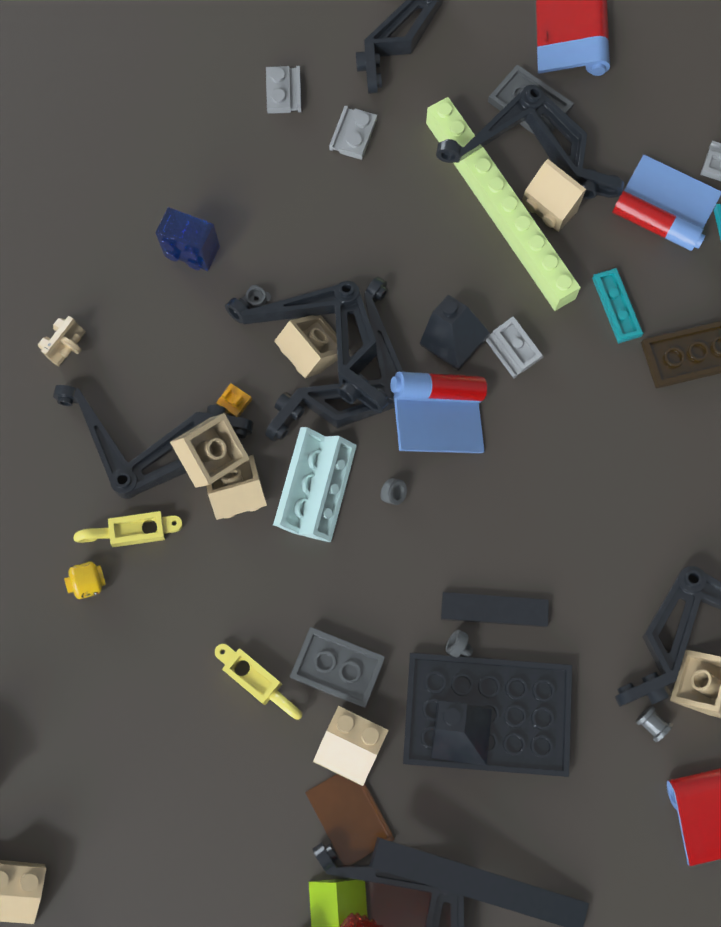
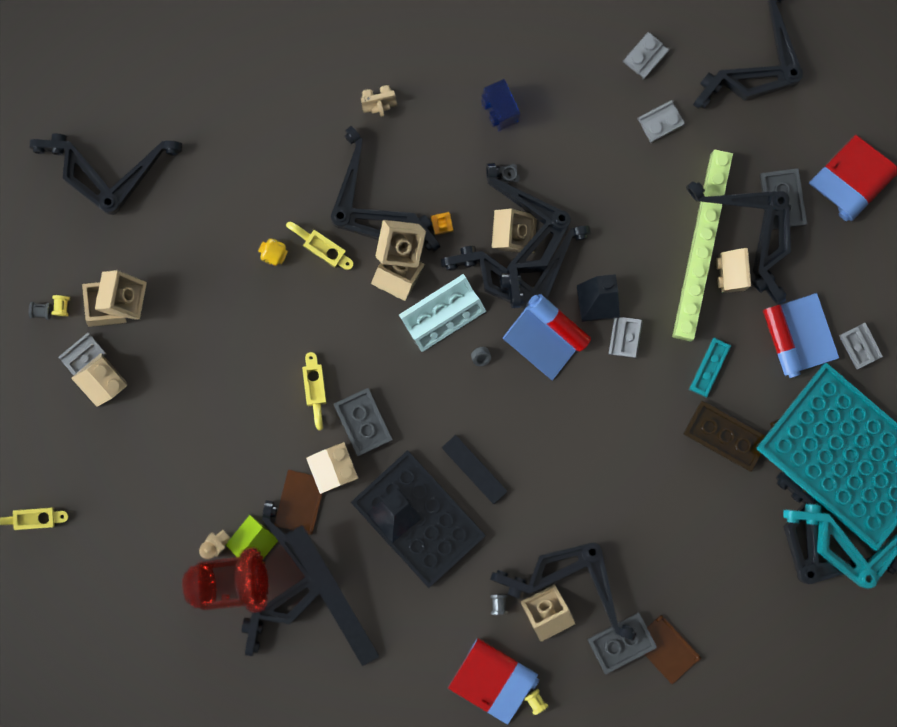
camera: 40 degrees right, 10 degrees up
dark grey tile [446,630,473,657] -> none

